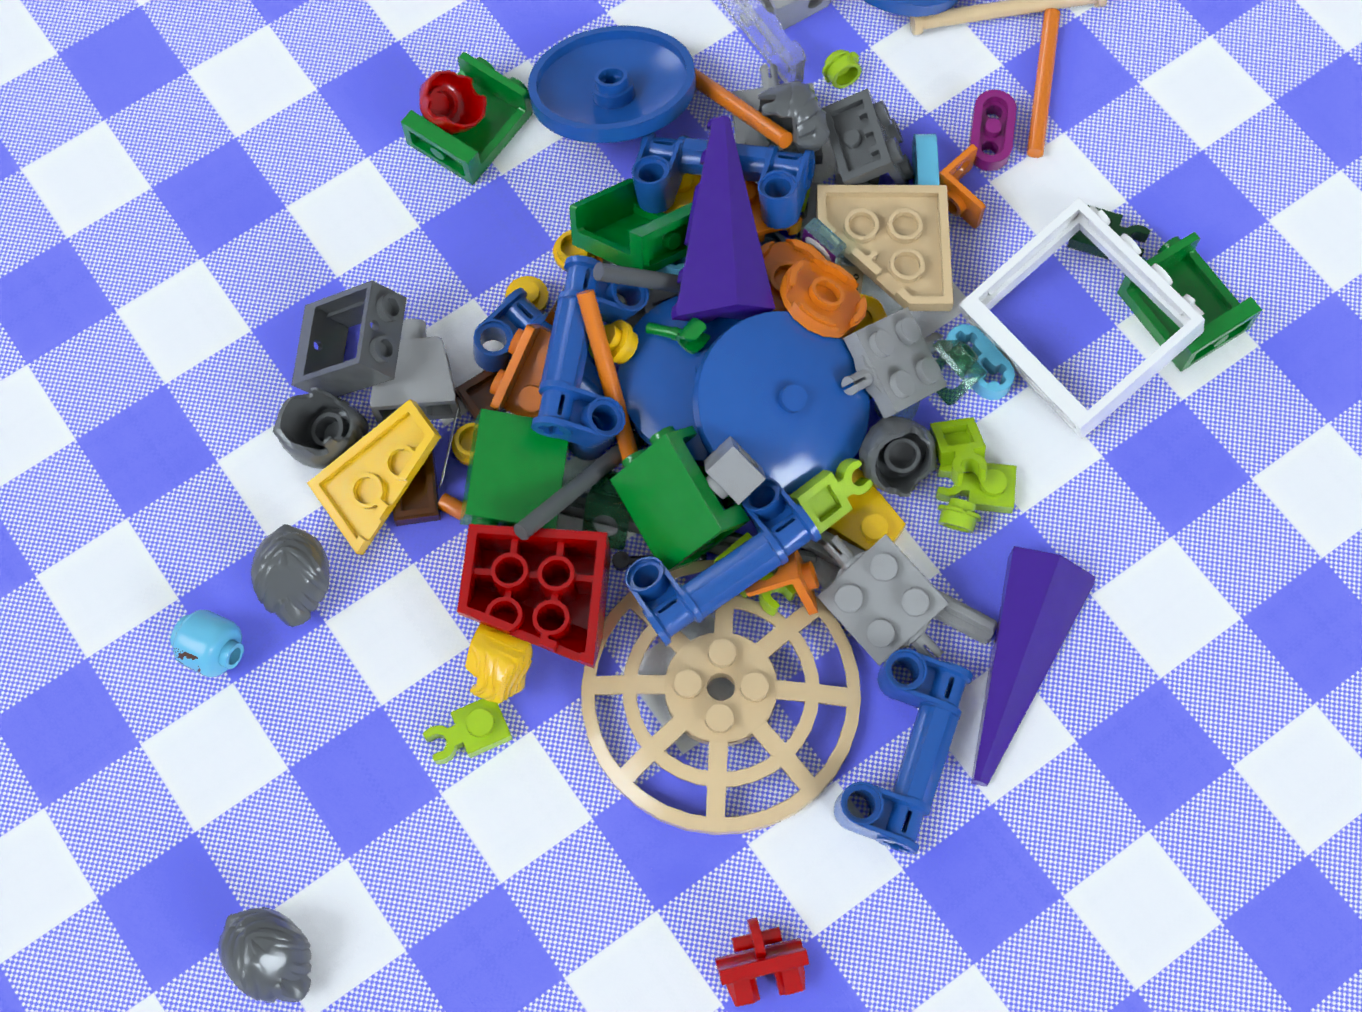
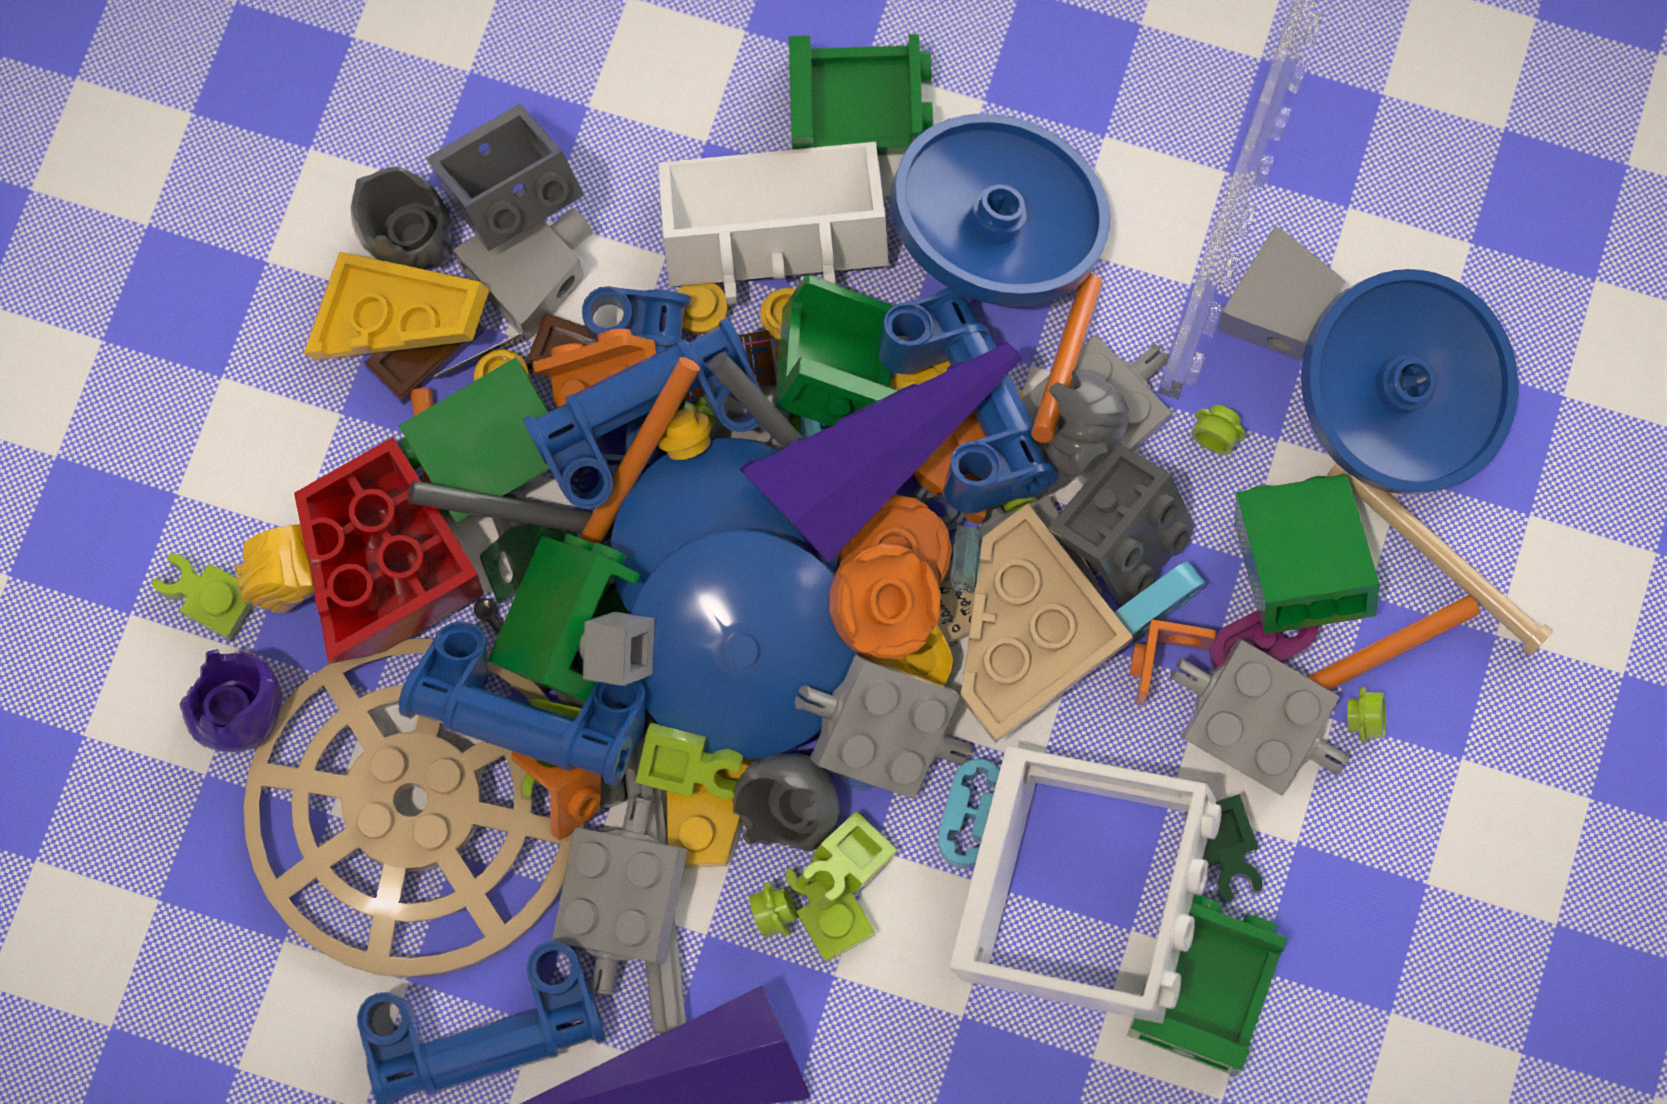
camera: 55 degrees right, 5 degrees up
medium azure head [170,610,244,677] -> none
dark grey hair [251,524,329,627] -> none
red hair [419,70,487,134] -> none
green hand [646,318,711,354] -> none
red hips [715,917,809,1007] -> none
bracket [933,340,987,405] -> none
none -> dark purple hair [179,649,282,753]
none -> white piece [658,142,889,305]
none -> light grey plate [1170,638,1349,796]
none -> green brick [1234,474,1380,635]
none -> lime plate [1347,687,1387,743]

